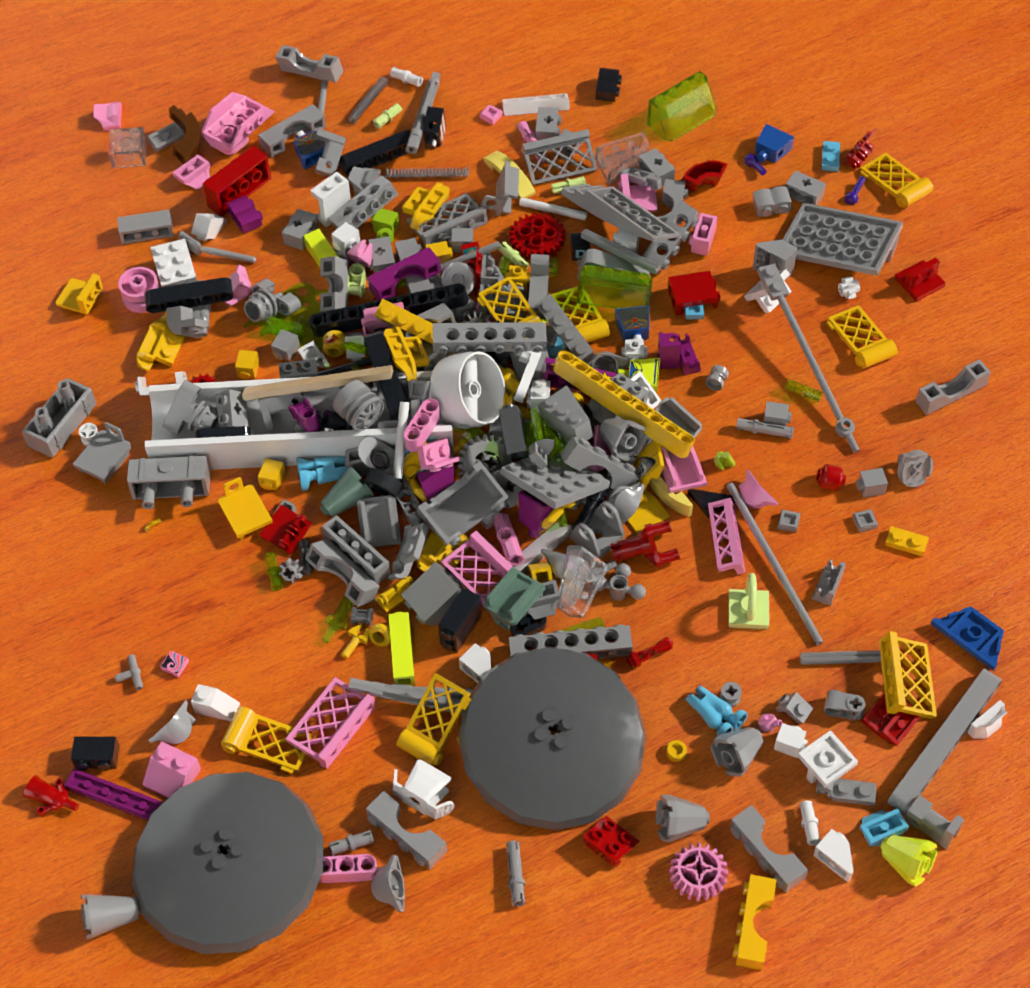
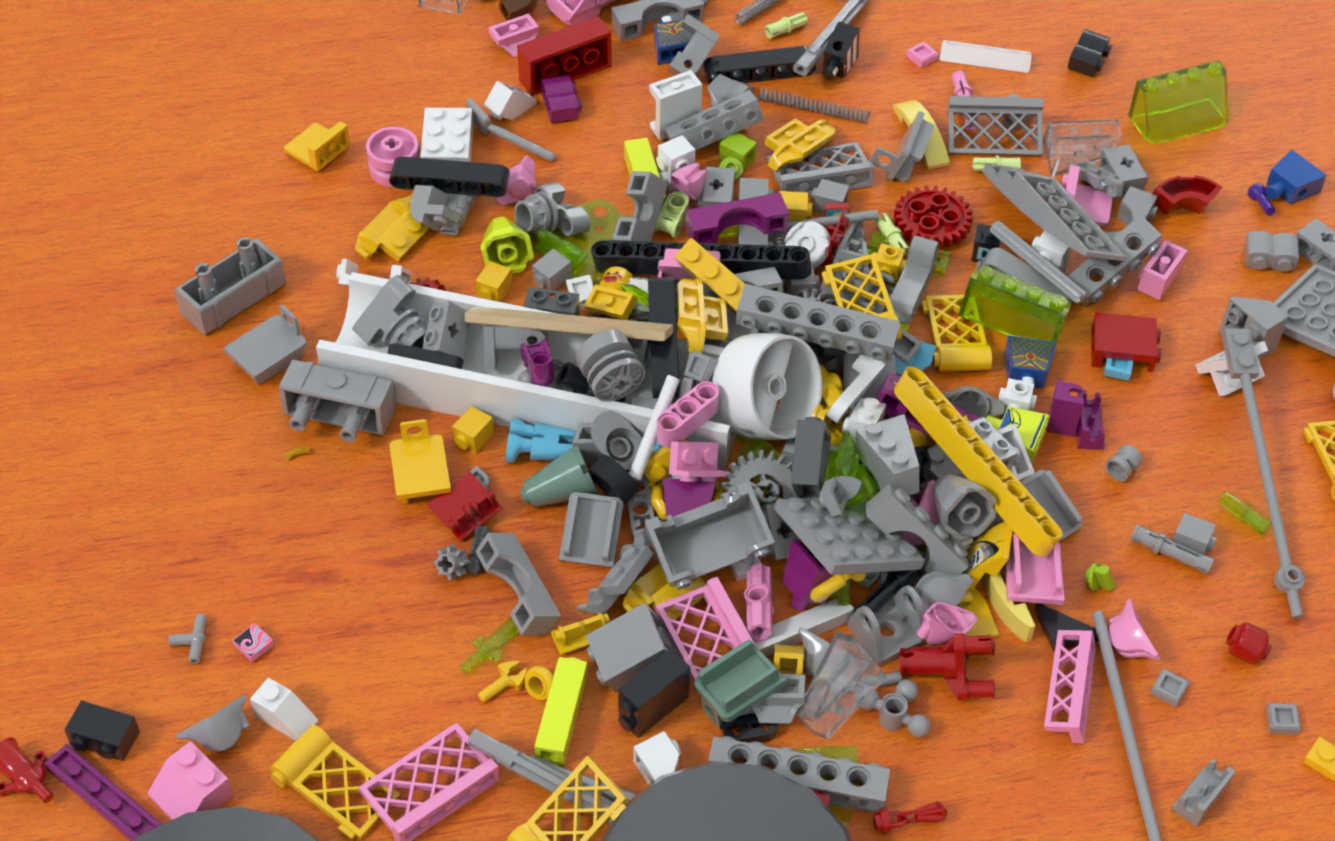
camera: 15 degrees right, 5 degrees down
white wheel [79,423,98,446] -> none
light grey brick [117,209,174,244] -> none
clear neon green axle [265,552,283,591] -> none
light grey brick [282,209,318,250] -> none
light grey brick [322,515,390,584] -> none
dark grey bush [350,607,373,626] -> none
white piece [519,197,588,221] -> none
light grey arch [535,294,594,362] -> none
light grey brick [536,107,561,141] -> none
yellowish green tile [728,573,769,629] -> none
light grey brick [856,468,888,498] -> none
none -> neon yellow cone [480,216,534,274]
none -> yellow plate [584,285,638,320]
none -> bright pink hat [917,602,978,646]

